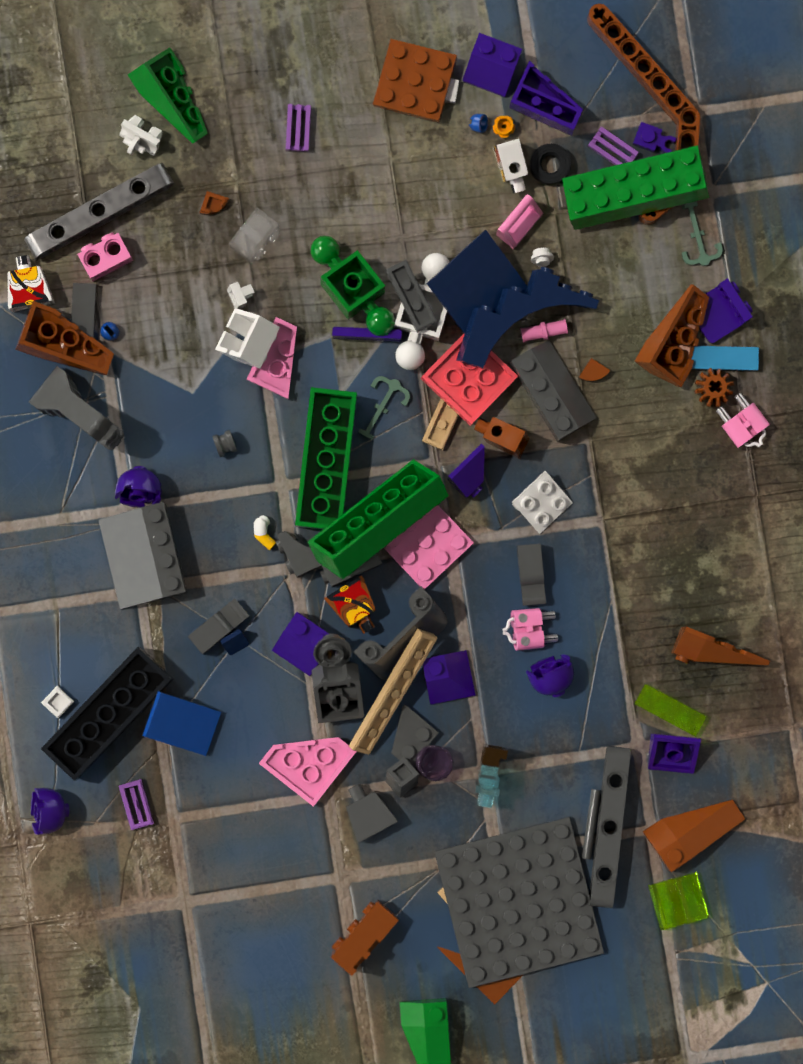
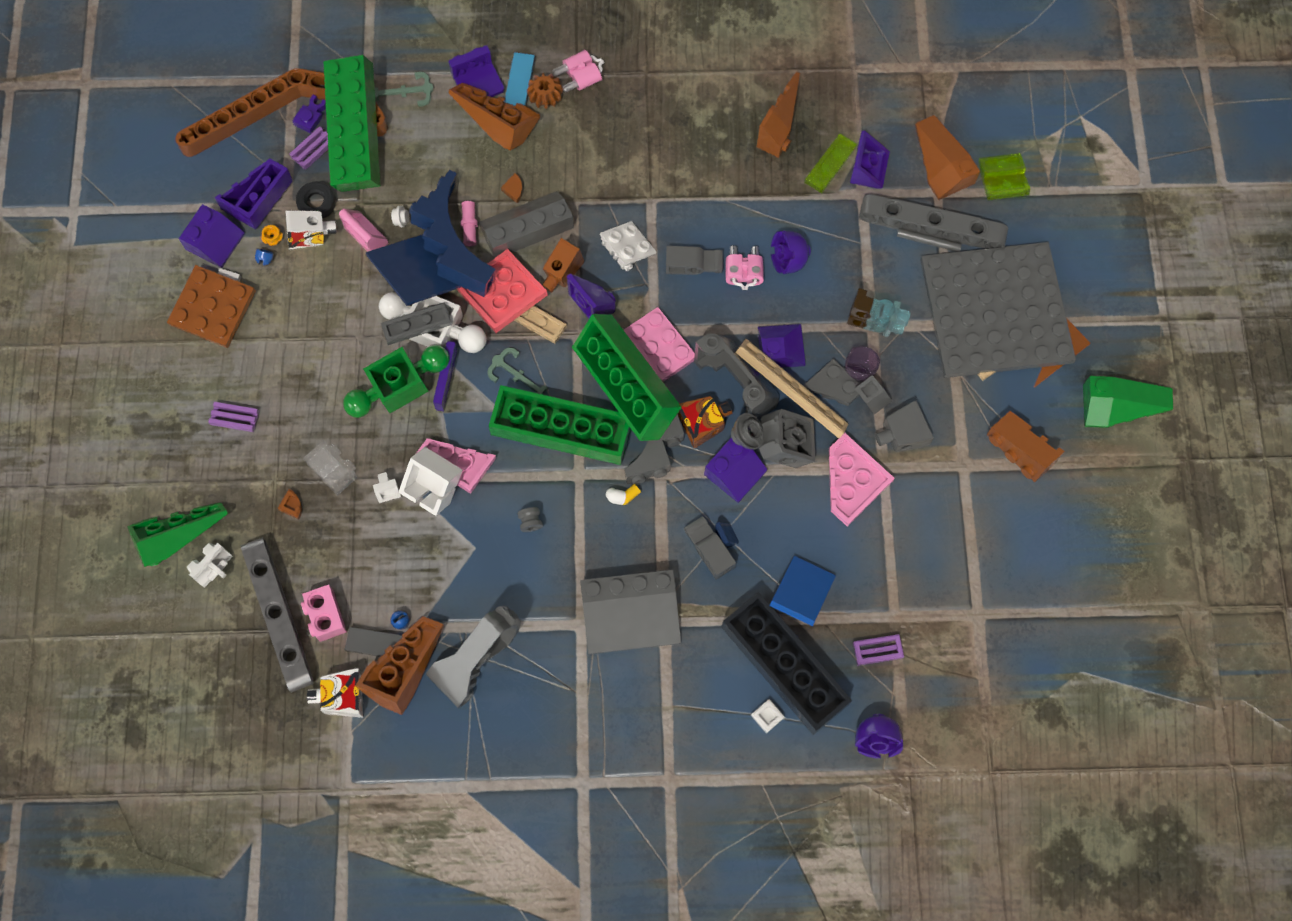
camera: 80 degrees left, 15 degrees down
dark purple cylinder [115,466,162,508] -> none

